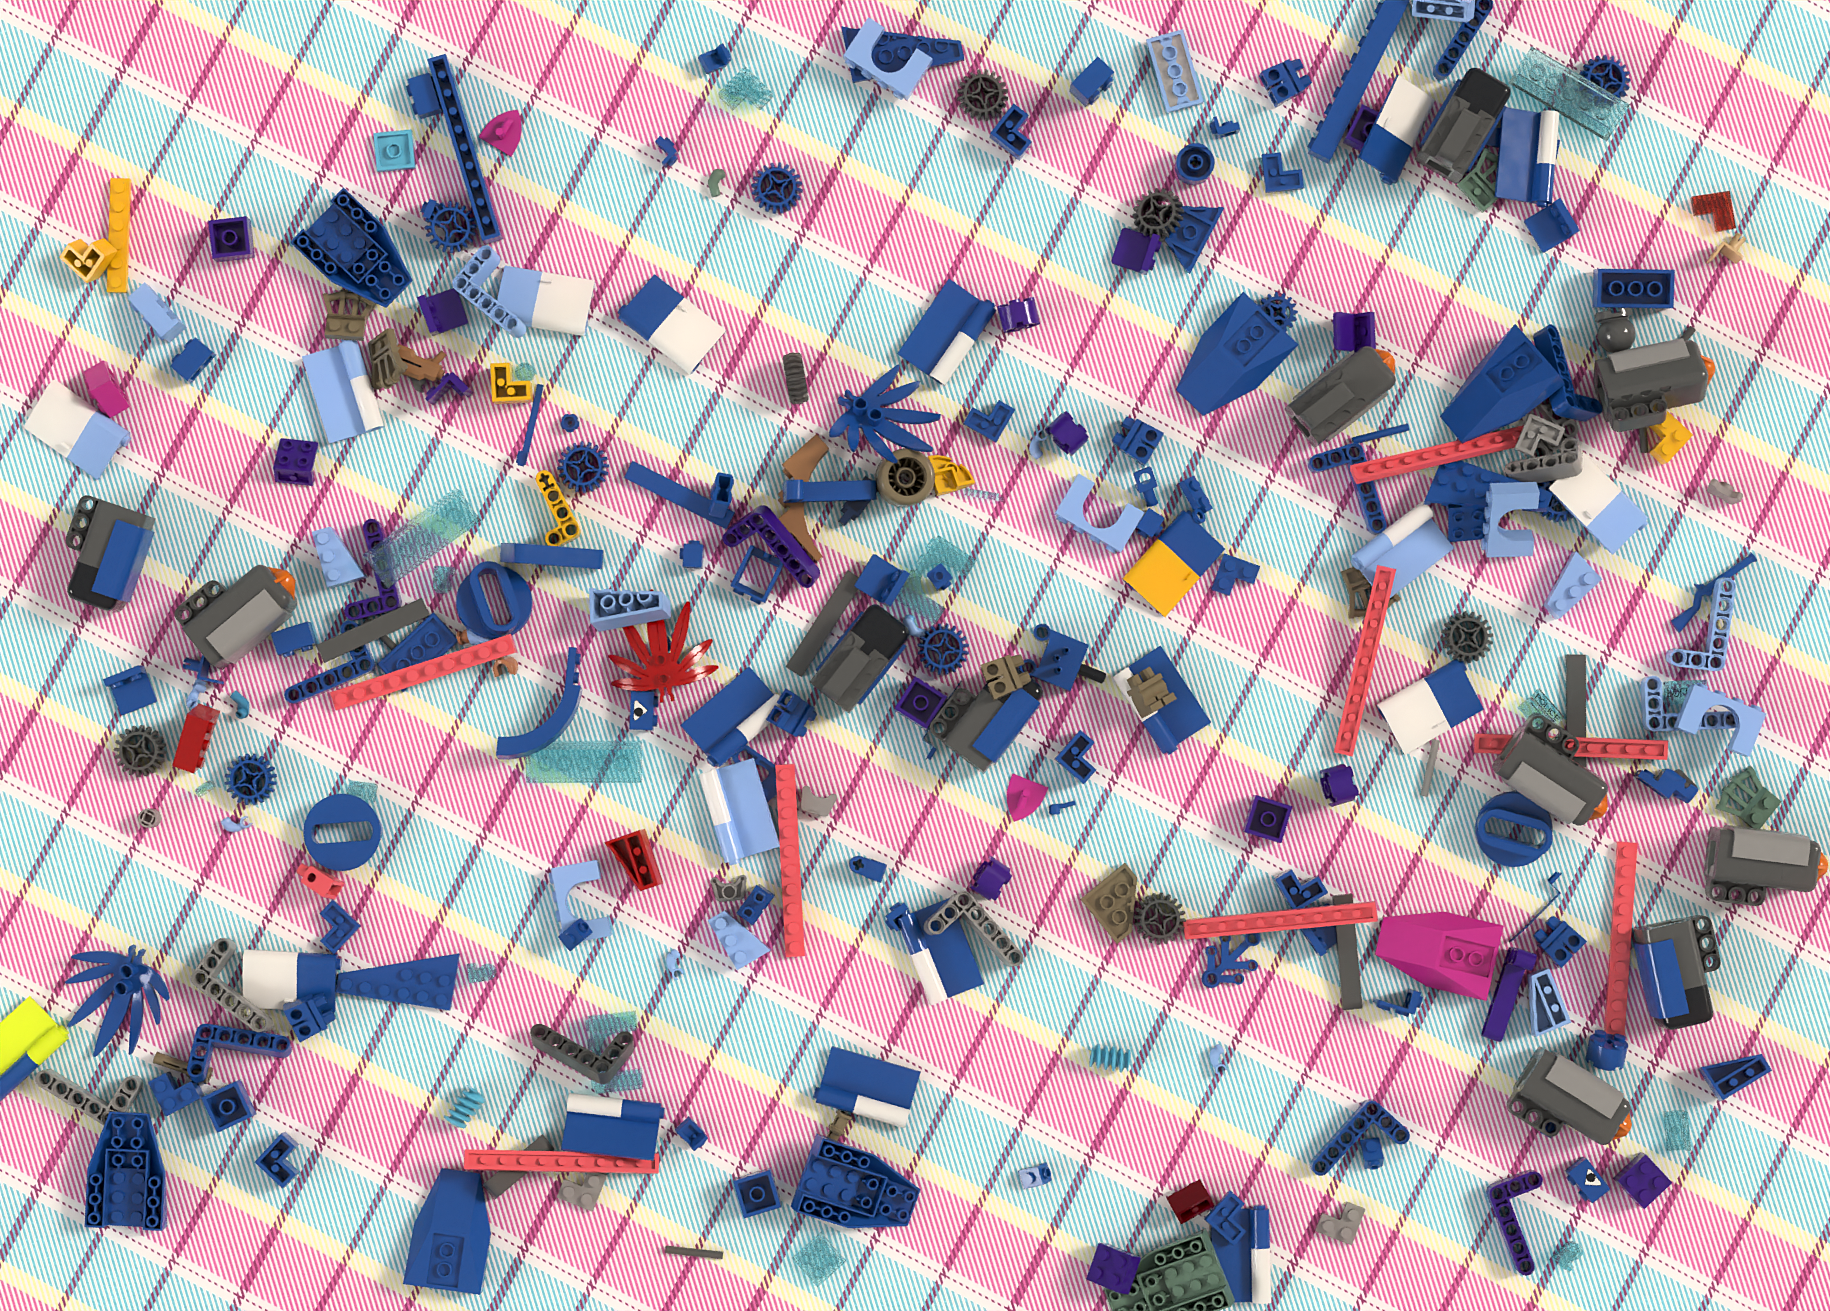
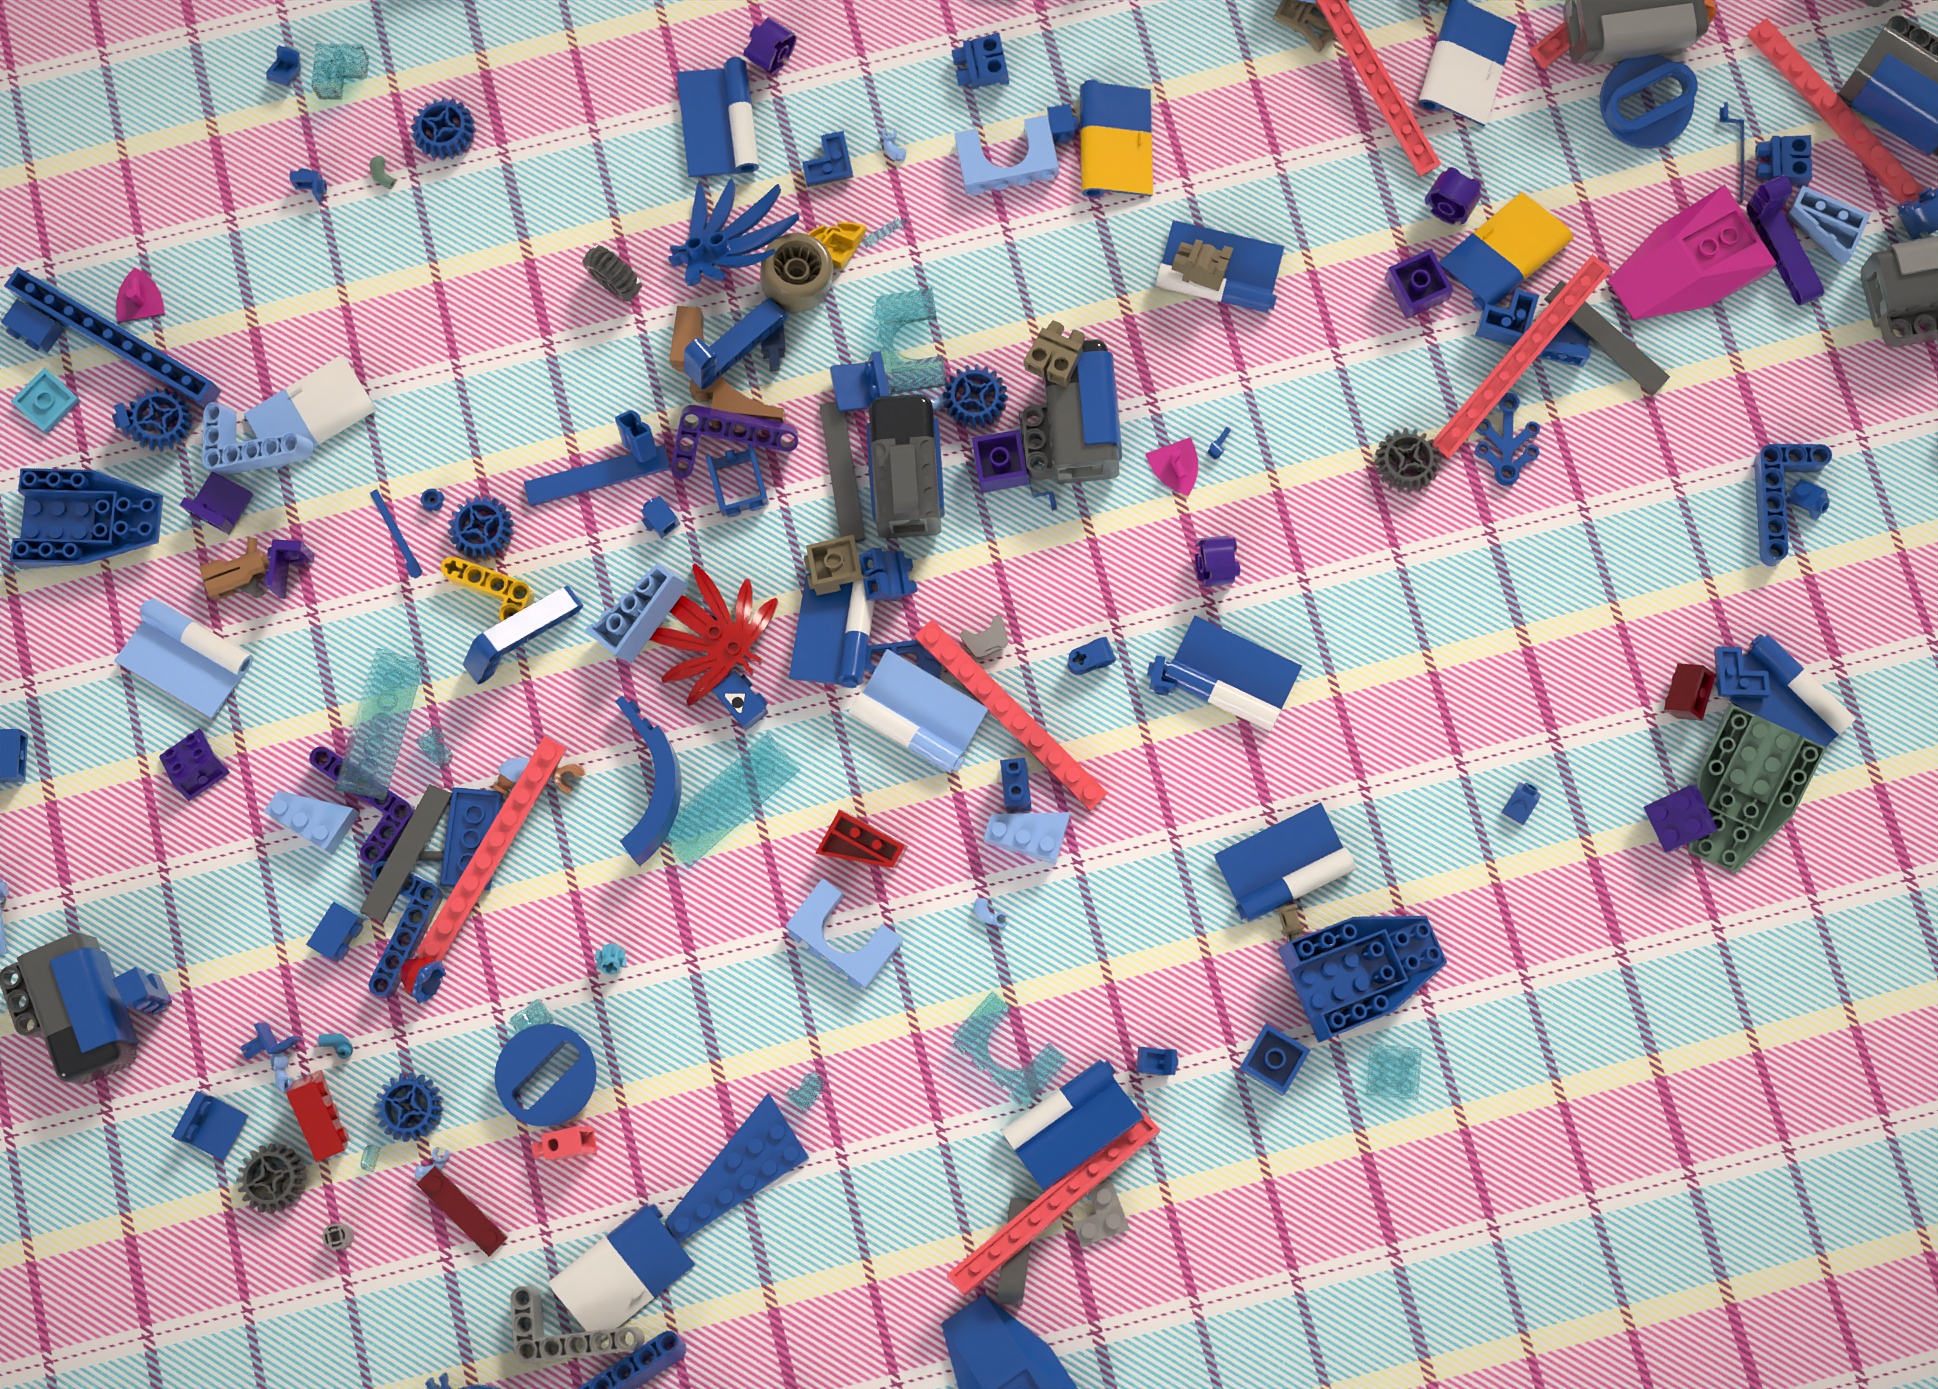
camera: 30 degrees left, 10 degrees down
piece [174,565,297,670] -> none
blue hips [283,993,336,1042] -> none
blue plate [319,899,361,954] -> none
dark tan plate [322,289,376,341] -> none
dark tan plate [368,328,408,390] -> none
medium azure piece [444,1085,485,1129] -> none
blue piece [456,561,533,639] -> none
yellow brick [490,363,533,404] -> none
clear light blue tile [515,363,535,381] -> none
dark grey beam [530,1024,634,1084] -> none
blue bracket [558,918,593,951] -> none
door [618,274,726,375] -> none
dark grey bar [665,1246,723,1259] -> none
light grey piece [711,875,747,902] -> none
light grey beam [924,891,1023,967] -> none
blue bracket [927,563,953,591] -> none
blue piece [1019,624,1106,692] -> none
dark purple brick [1045,411,1089,457] -> none
blue brick [1054,730,1096,784] -> none
dark tan plate [1080,863,1137,944] -> none
medium azure piece [1089,1044,1131,1073] -> none
blue bracket [1133,466,1158,507] -> none
blue hinge [1179,476,1213,524] -> none
light blue arm [1209,1044,1227,1076] -> none
blue plate [1211,553,1260,596] -> none
light grey plate [1315,1201,1365,1245] -> none
blue bracket [1373,988,1423,1017] -> none
light grey bar [1420,739,1440,797] -> none
none -> blue arch [112,967,172,1015]
none -> blue hair [401,956,446,1004]
none -> dark red plate [416,1165,508,1257]
none -> medium azure gear [595,943,627,975]
none -> dark tan plate [803,534,863,596]
none -> door [1439,192,1574,311]

